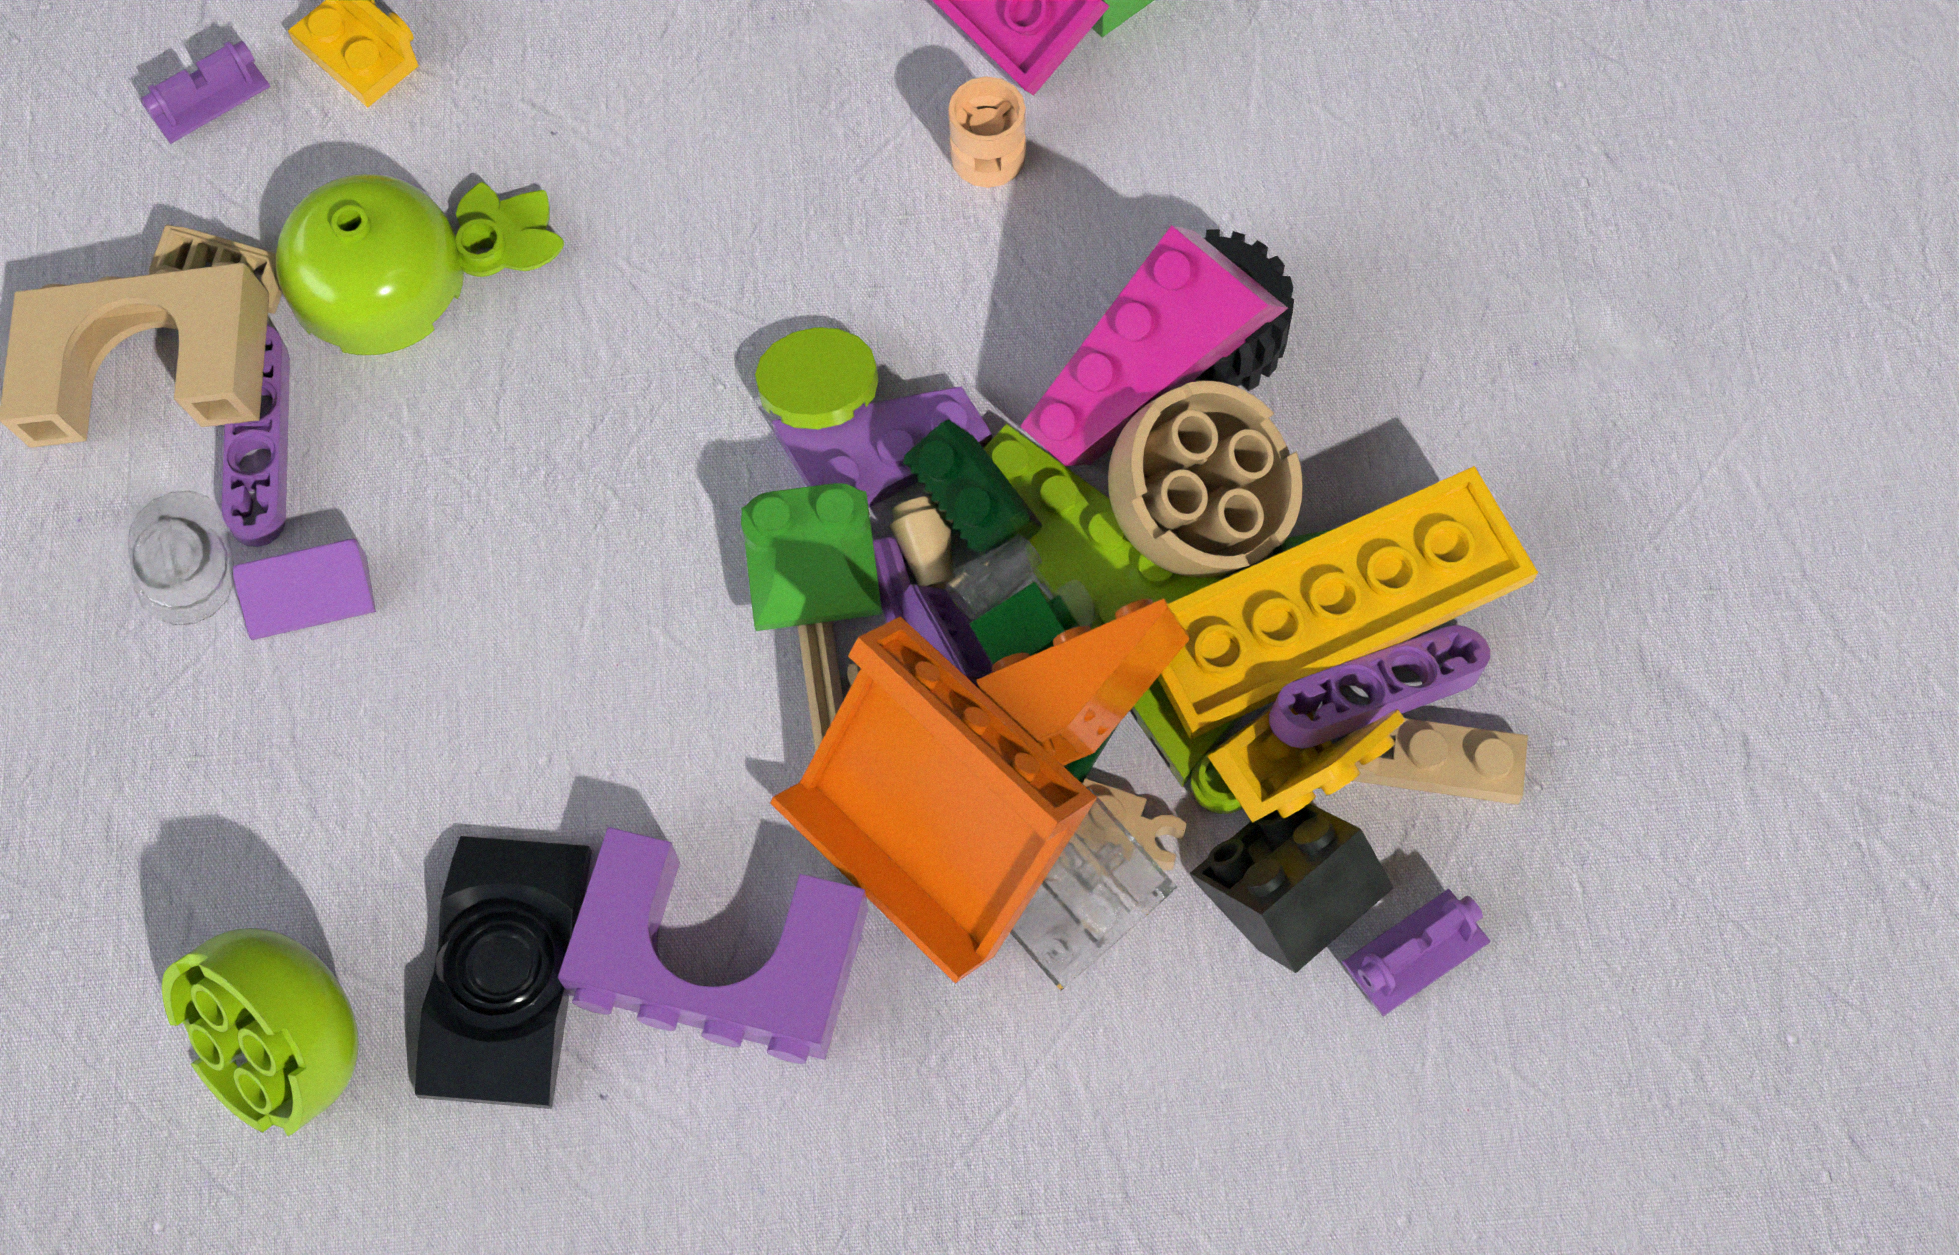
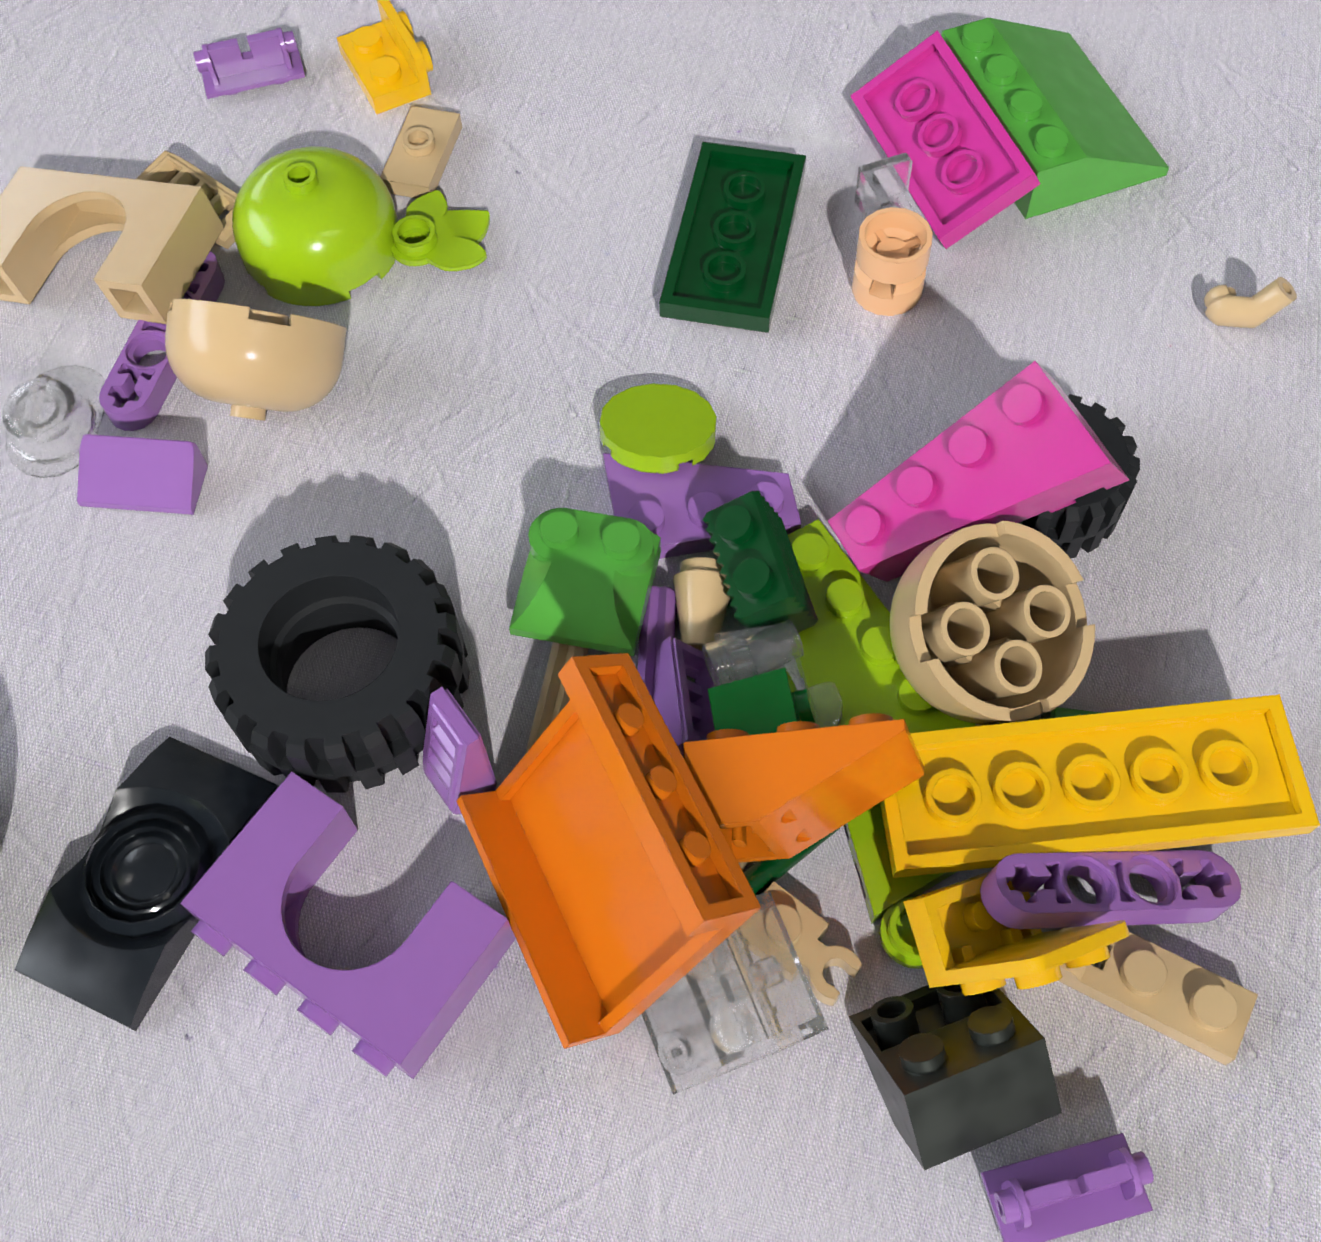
camera: 20 degrees right, 5 degrees down
none -> tan cylinder [165,299,347,421]
none -> black tyre [205,535,470,793]
none -> tan plate [380,106,462,198]
none -> medium lavender slope [423,687,498,814]
none -> dark green plate [659,142,806,333]
none -> clear panel [853,153,926,225]
none -> tan arm [1204,277,1297,328]

